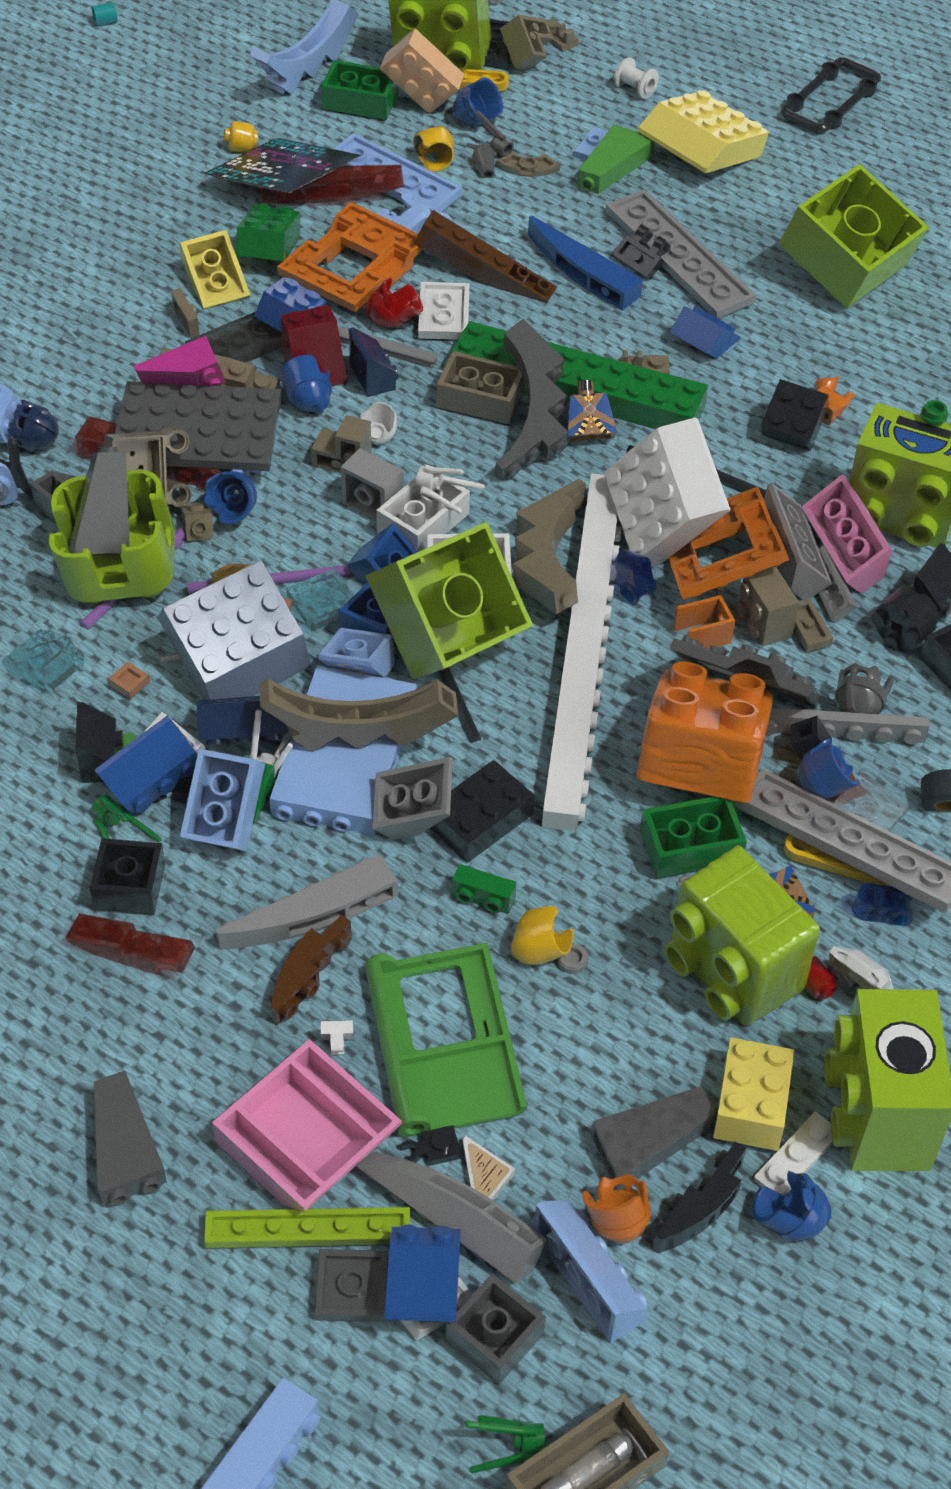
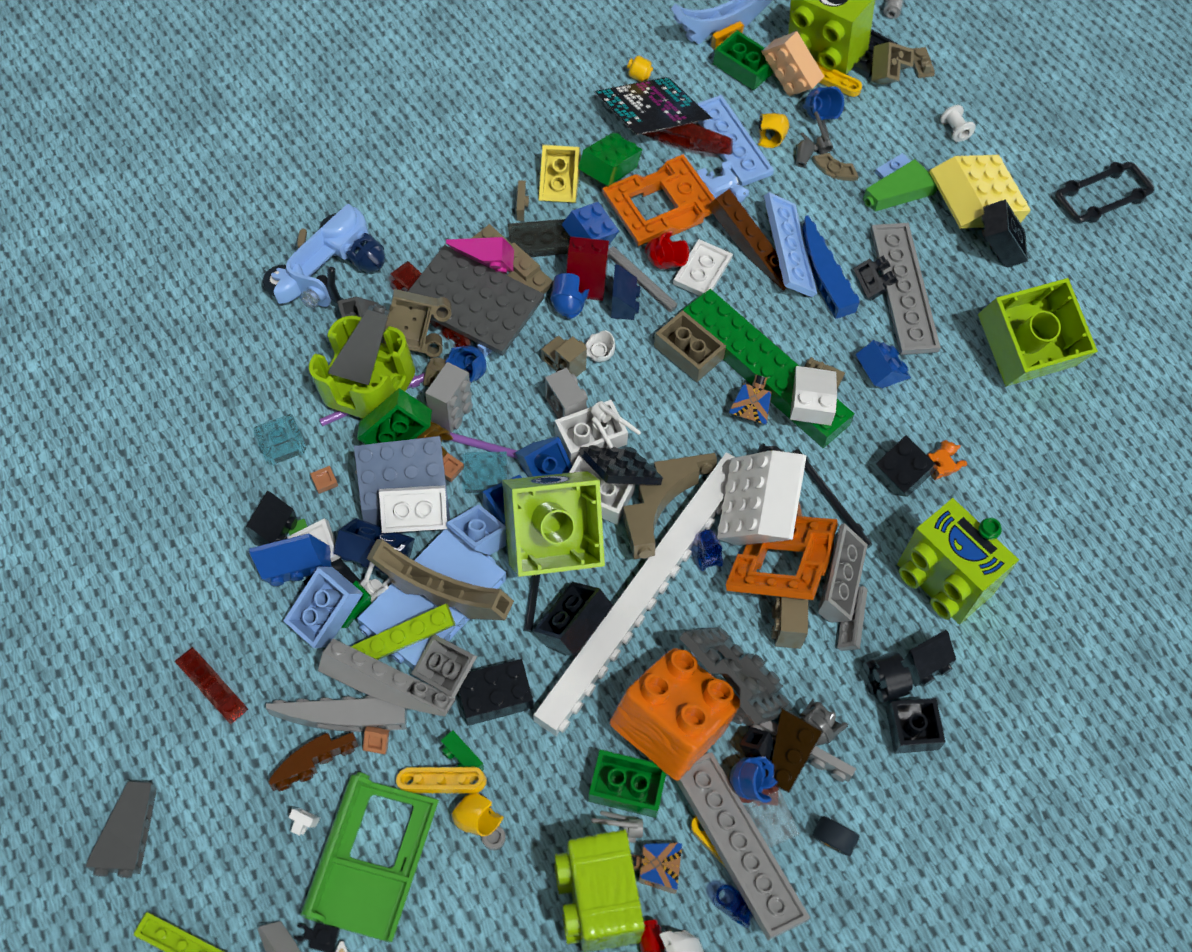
camera: 25 degrees right, 10 degrees up
black brick [90,838,165,915] -> none
green plant [91,795,162,842] -> none
bright pink slope [212,1039,402,1212] -> none
dark grey arch [495,319,568,481] -> none
orange piece [673,595,735,649] -> none
dark tan plate [794,599,833,652] -> none
bright pink slope [802,473,893,593] -> none
none -> light grey slope [318,638,456,716]
none -> lime plate [333,604,456,679]
none -> green brick [357,388,432,445]
none -> nougat plate [363,726,390,754]
none -> white plate [379,485,447,533]
none -> yellow plate [396,767,487,793]
none -> light grey brick [425,362,473,432]
none -> black brick [533,581,613,656]
none -> black plate [579,445,663,485]
none -> light orange plate [711,21,744,51]
none -> light blue plate [764,192,817,297]
none -> dark brown wing [772,707,824,793]
none -> white slope [790,366,837,426]
none -> black brick [981,199,1028,267]

